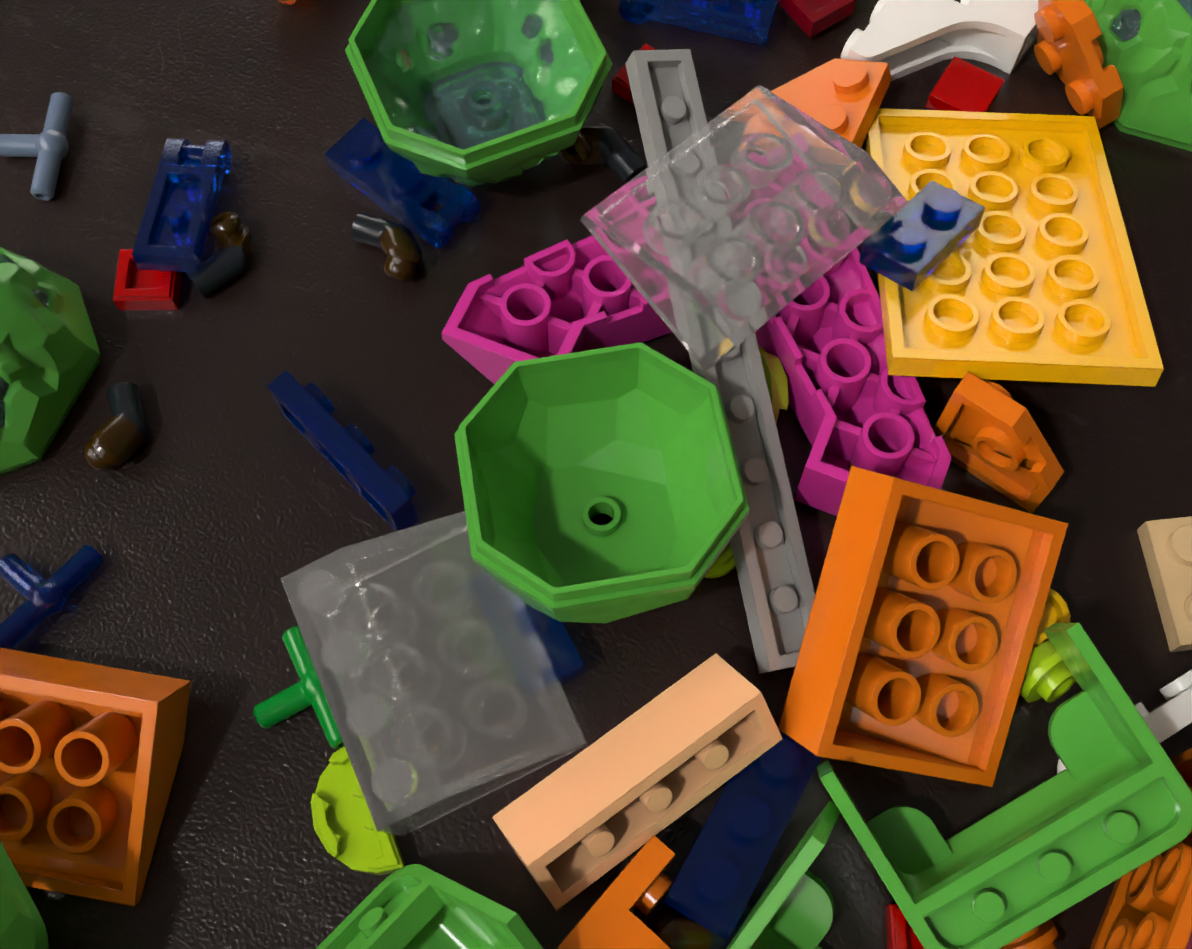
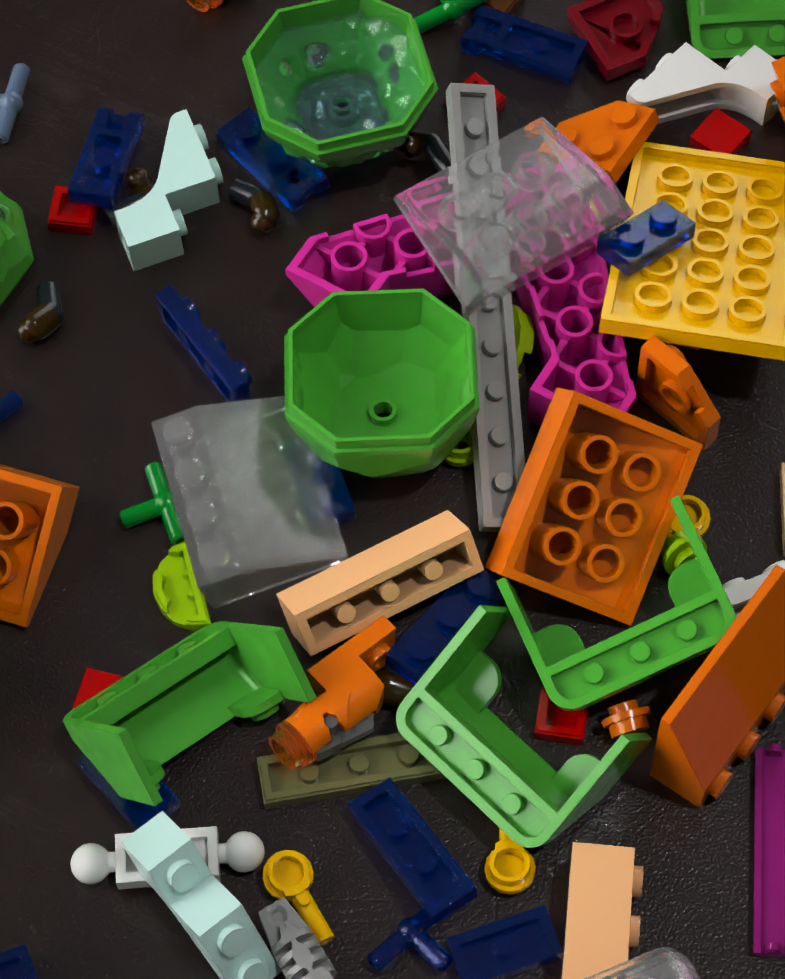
camera: 10 degrees right, 5 degrees down
none -> light aqua arch [114,109,224,271]

